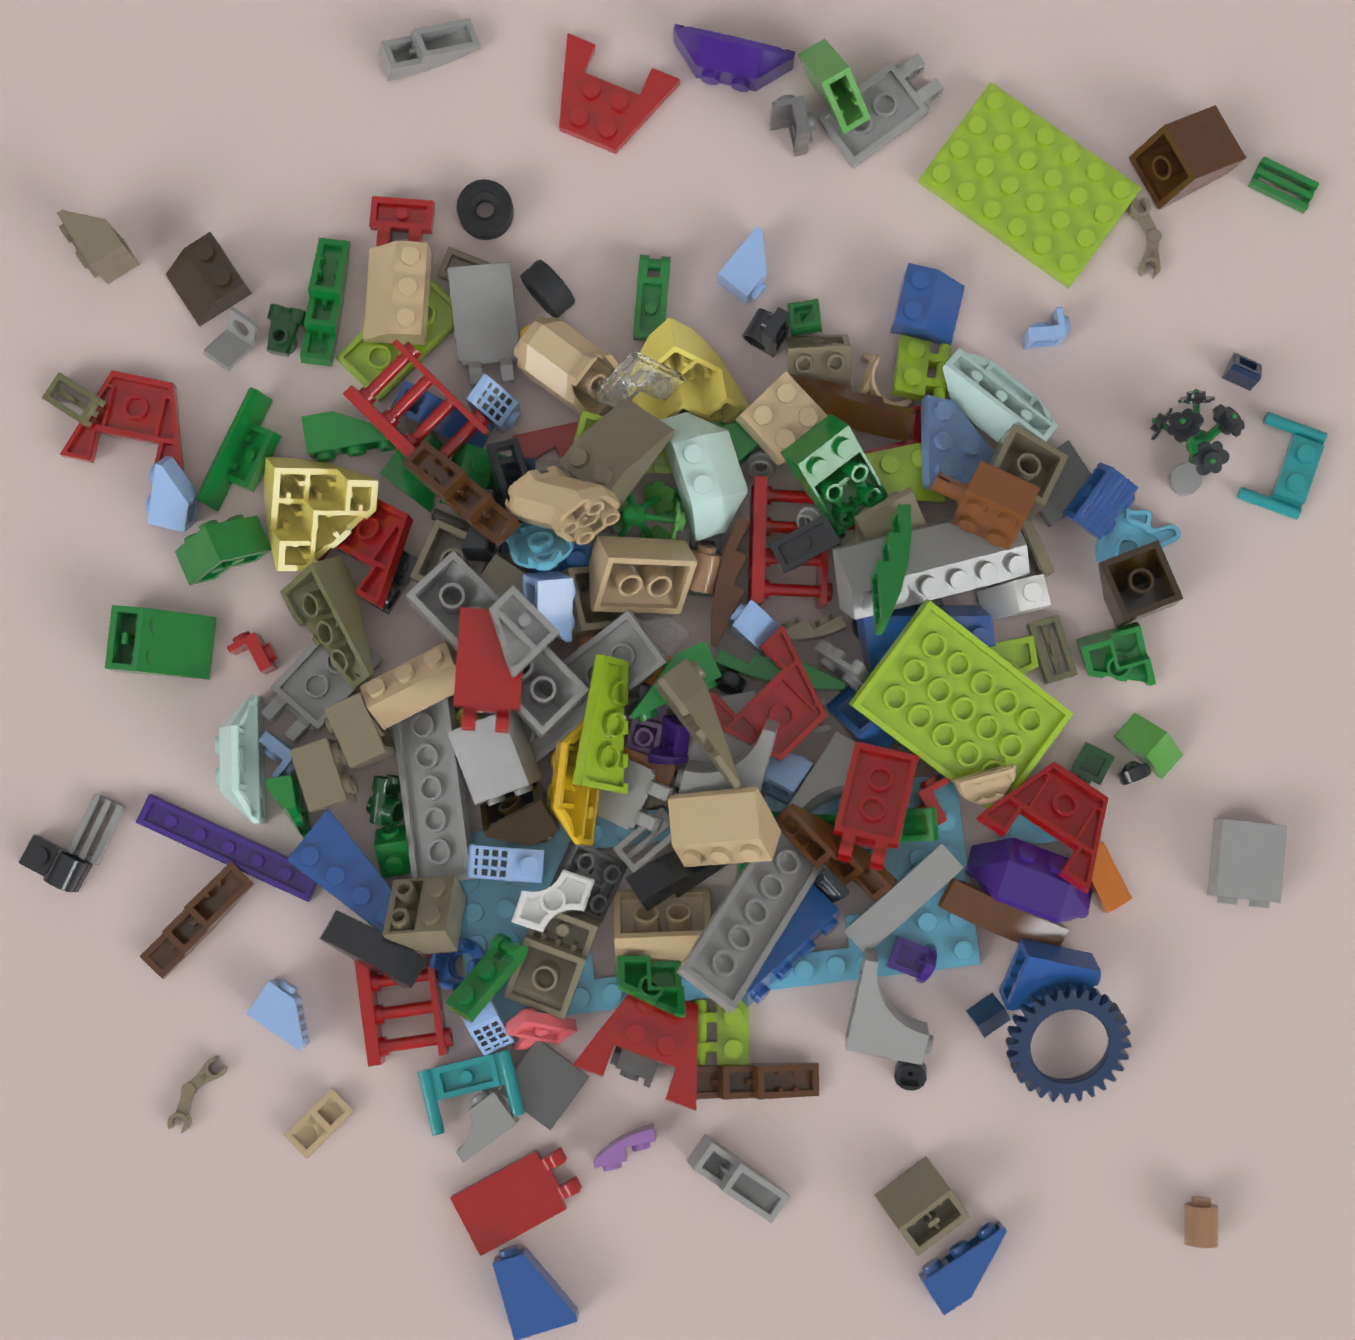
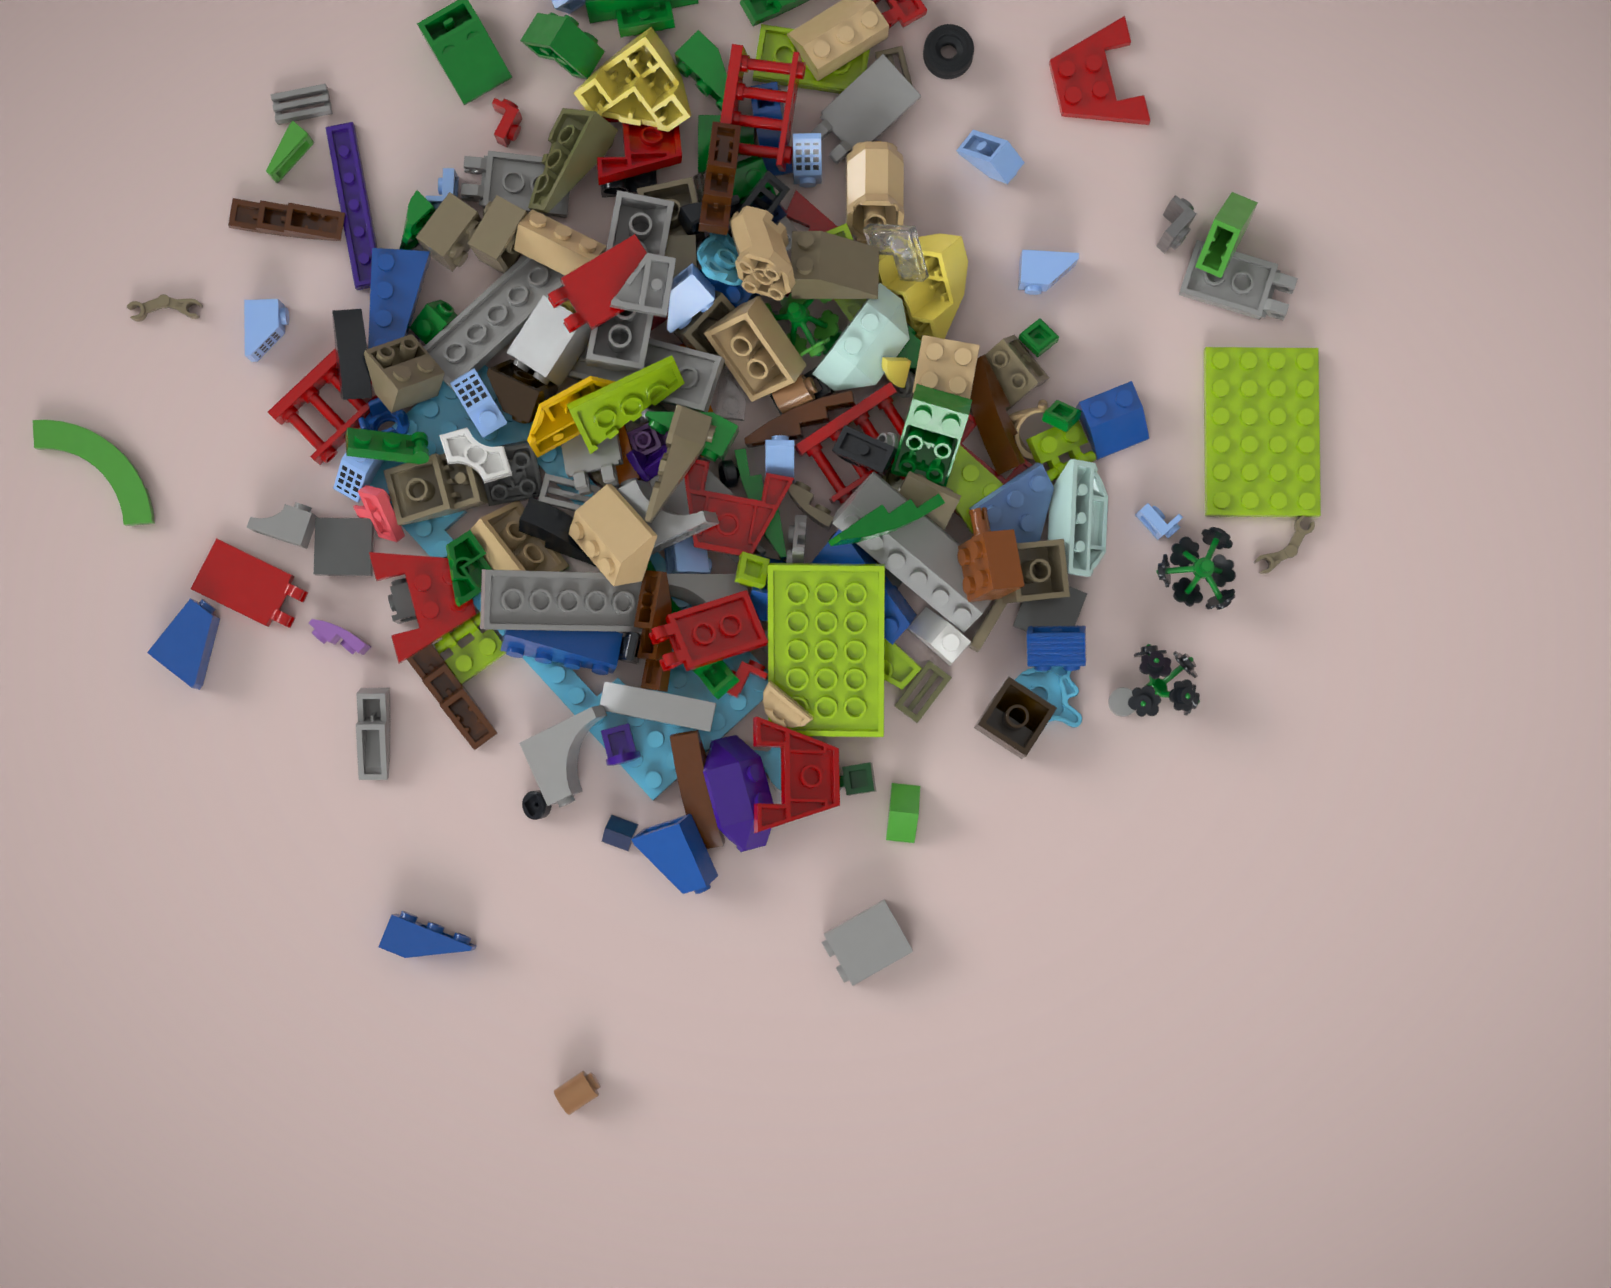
camera: 55 degrees right, 0 degrees up
black plate [18,835,93,893] -> none
light aqua wedge [215,695,267,824] -> none
tan slope [284,1088,354,1159] -> none
dark green plate [366,774,404,826] -> none
teal plate [417,1049,525,1136] -> none
black tyre [520,259,575,318] -> none
green plate [633,254,671,341] -> none
dark purple wedge [673,24,796,92] -> none
black plate [742,307,789,358] -> none
dark tan slope [875,1156,971,1256] -> none
dark blue piece [1005,982,1131,1103] -> none
green slope [1076,622,1156,686] -> none
orange slope [1090,841,1133,913] -> none
black tile [1117,761,1152,785] -> none
reddish brown slope [1128,105,1246,210] -> none
dark blue slope [1222,353,1262,391] -> none
teal plate [1237,412,1327,520] -> none
green tile [1247,156,1320,213] -> none
none -> bright green tile [33,420,155,526]
none -> bright green slope [266,120,314,183]
none -> lime tile [735,552,770,589]
none -> light yellow tile [882,357,911,388]
none -> light blue slope [956,130,1025,184]
none -> green tile [1042,400,1082,432]
none -> black plant [1156,527,1236,610]

